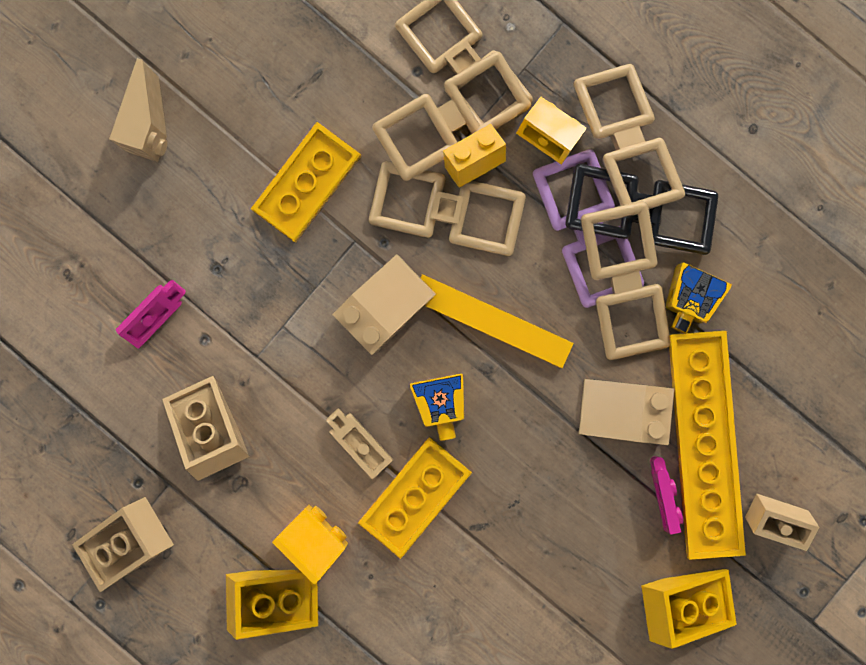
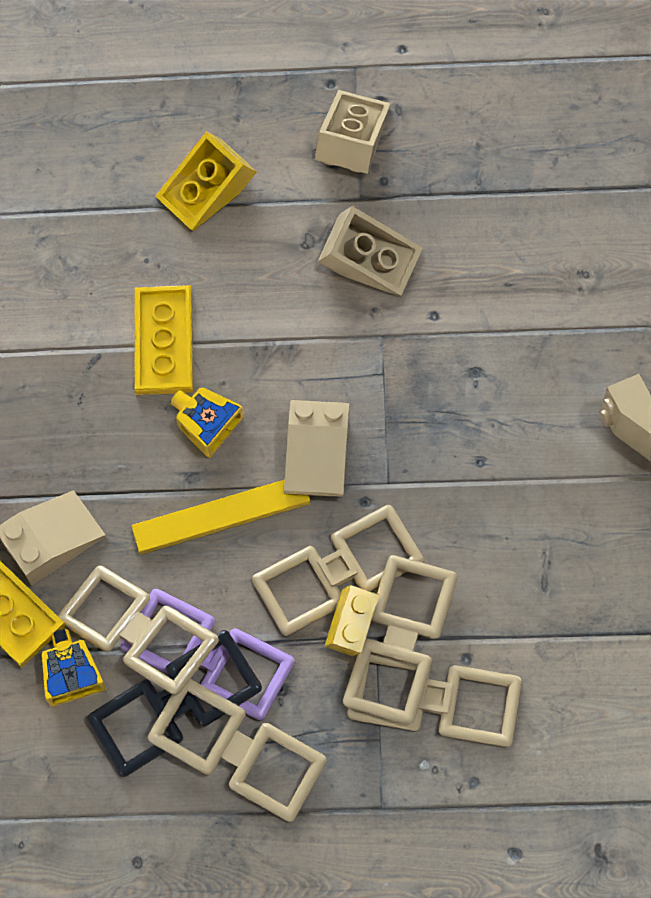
camera: 135 degrees right, 20 degrees down
dark pink hinge [115,280,186,349] -> none
yellow tile [251,122,361,243] -> none
yellow slope [272,504,348,585] -> none
tan hinge [326,408,393,479] -> none
yellow brick [516,97,587,165] -> none

